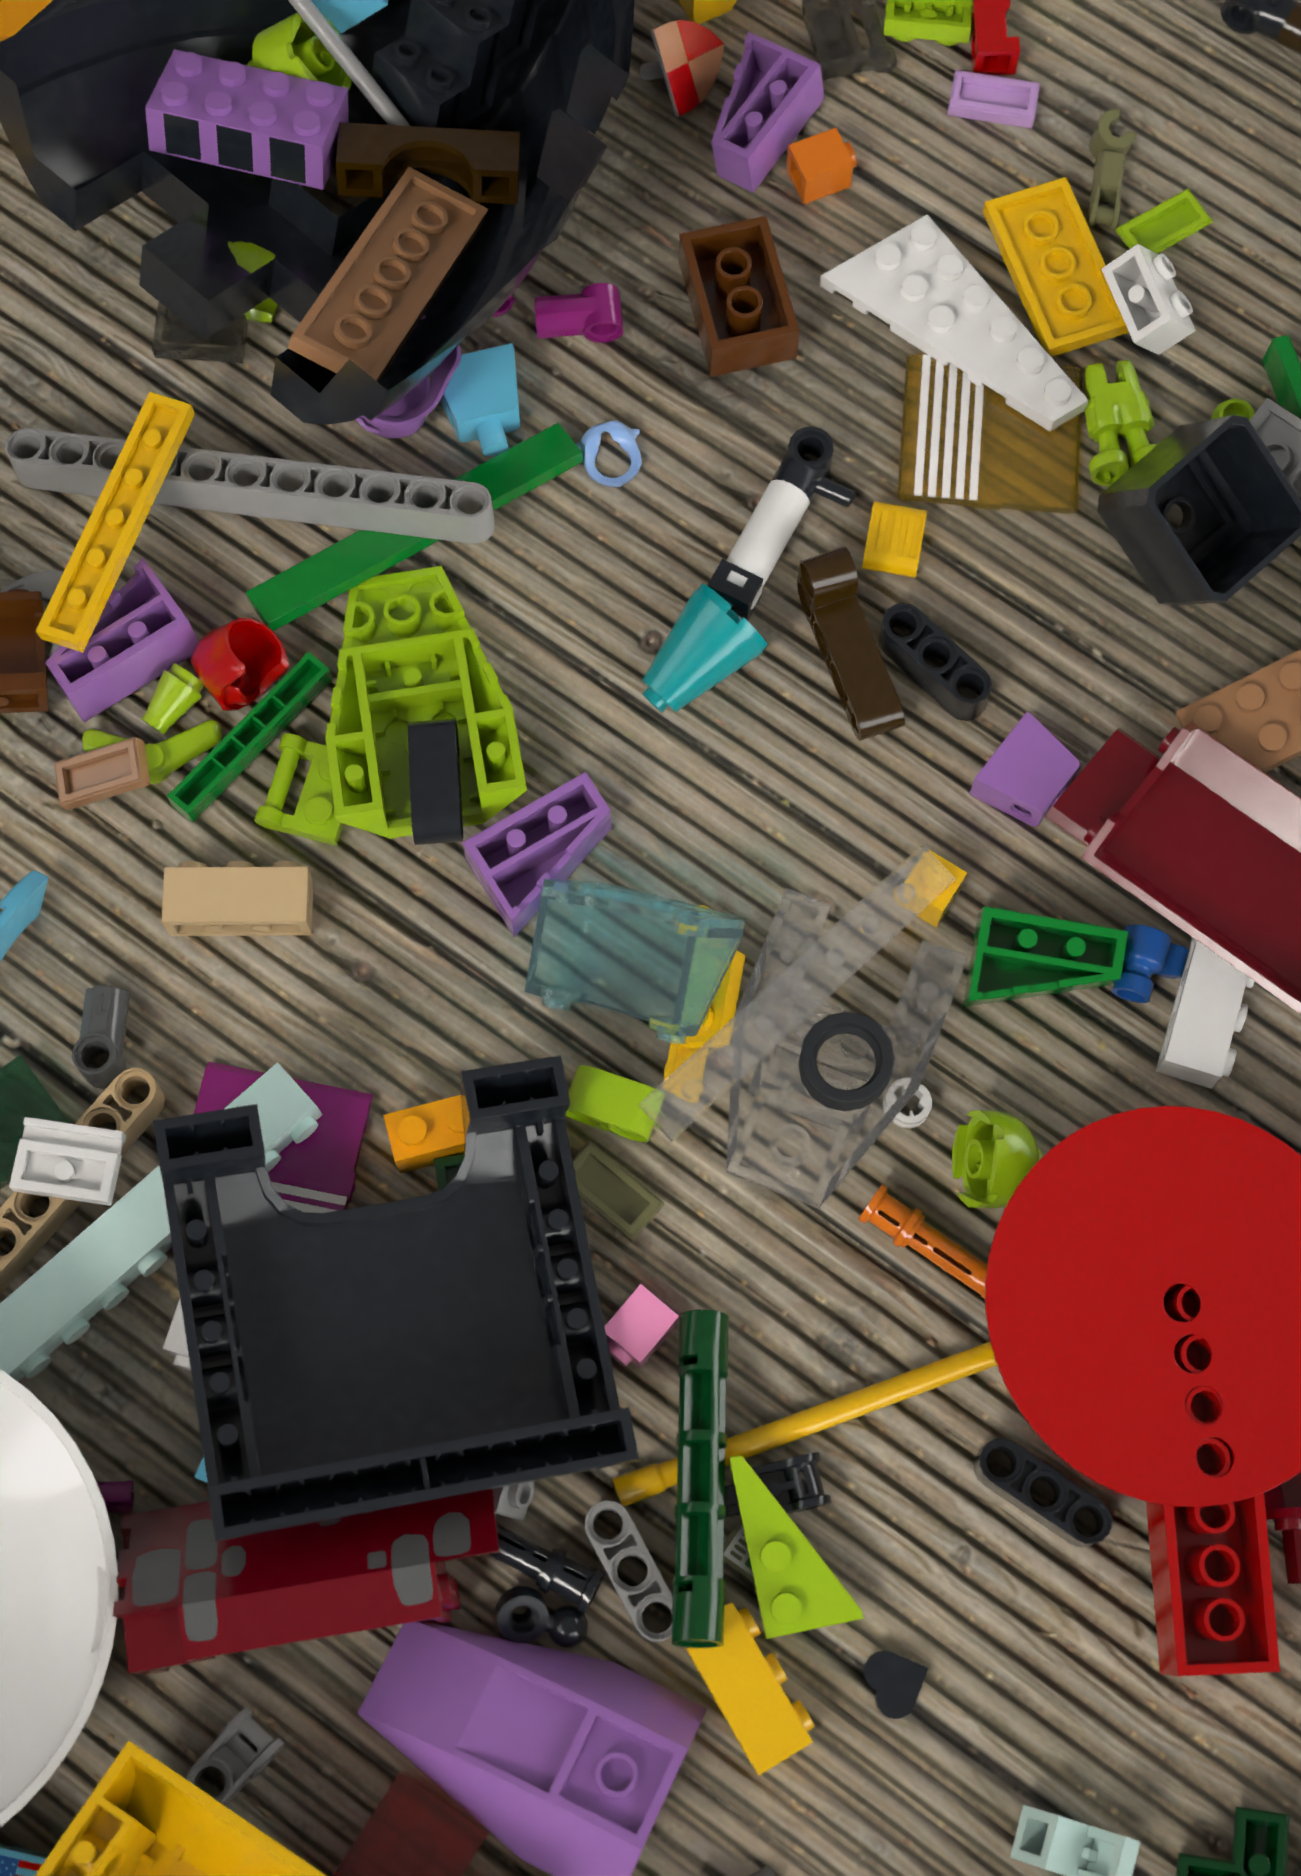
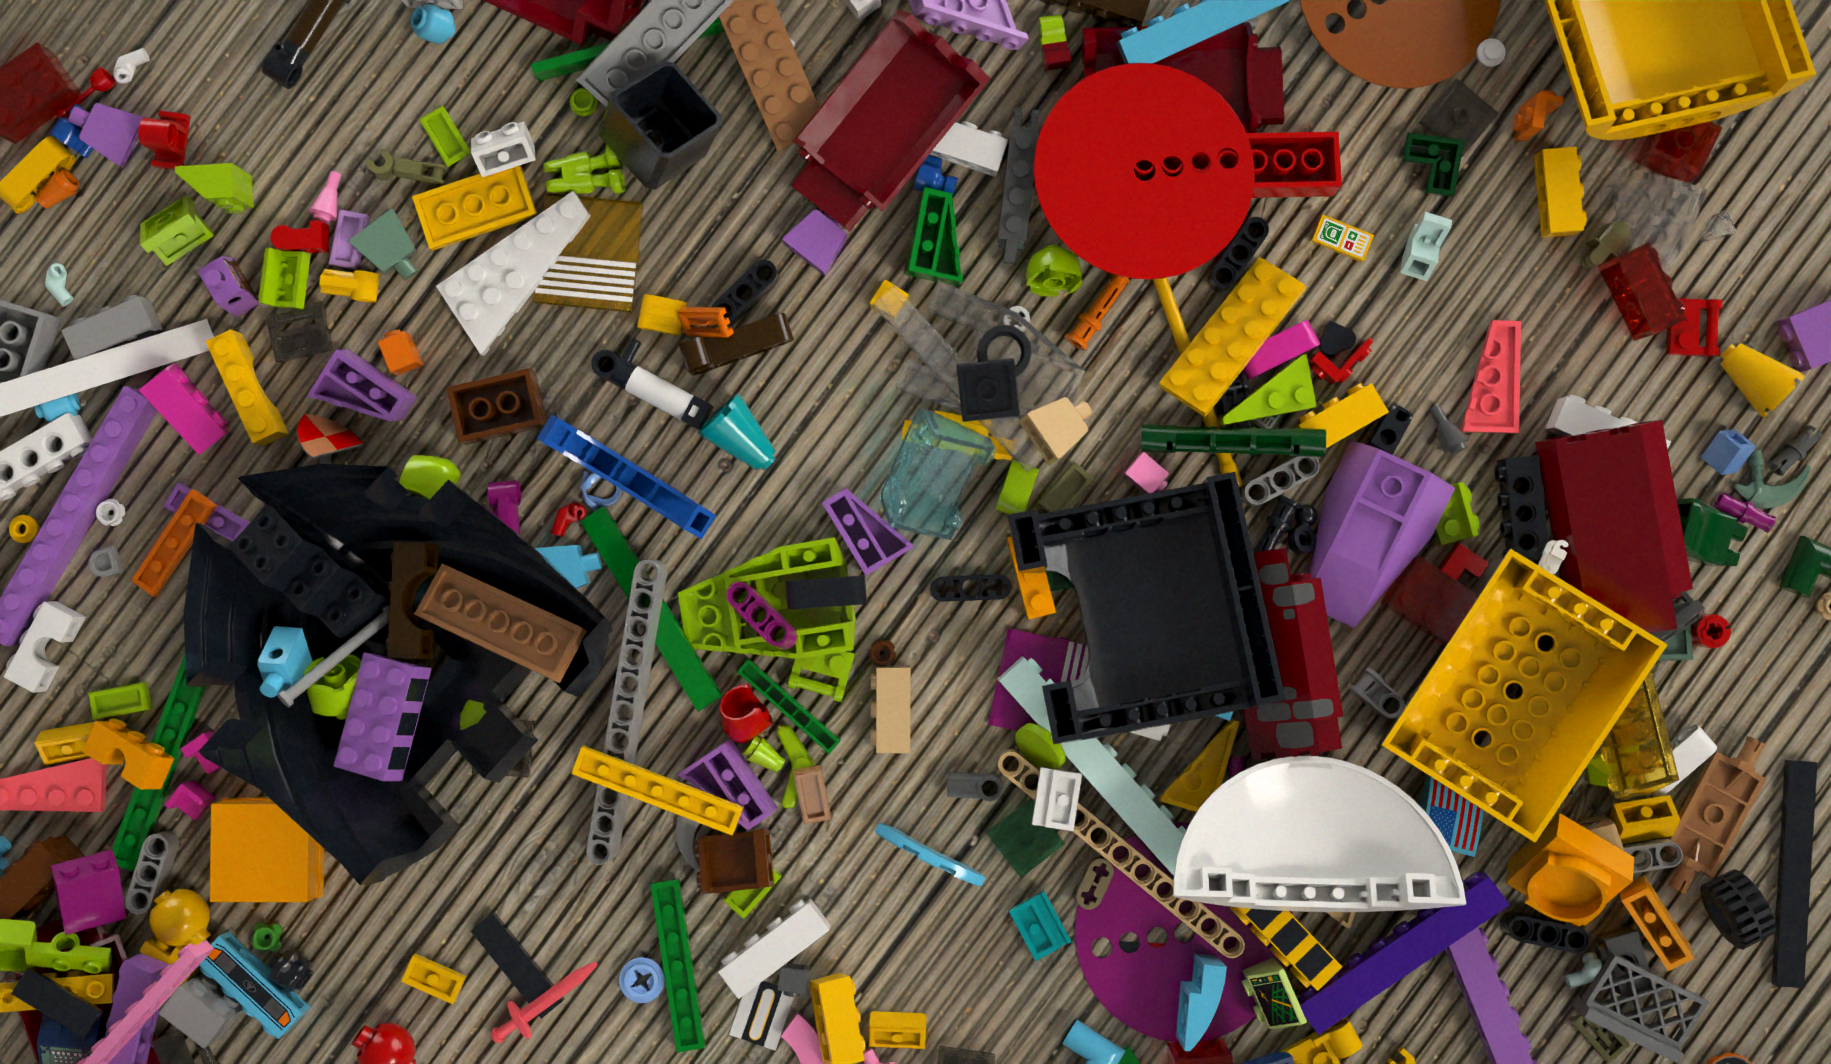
camera: 90 degrees left, 15 degrees up
none -> bright pink cone [309,171,341,224]
none -> yellow piece [319,269,380,303]
none -> sand green torso [348,208,418,281]
none -> lime piece [399,455,461,500]
none -> blue arch [537,414,716,539]
none -> red arm [550,503,586,537]
none -> orange tile [677,307,734,337]
none -> magenta beam [726,582,797,650]
none -> reddish brown plate [868,639,896,667]
none -> black beam [930,574,1012,602]
none -> black tile [956,358,1020,422]
none -> dark grey hinge [997,108,1039,265]
none -> lime tile [1015,723,1066,770]
none -> tan torso [1019,397,1092,466]
none -> yellow plate [1159,257,1306,417]
none -> yellow wing [1159,719,1239,812]
none -> dark pink beam [1243,319,1320,380]
none -> red bracket [1308,337,1374,385]
none -> tile [1310,214,1374,262]
none -> black leg [1364,402,1413,455]

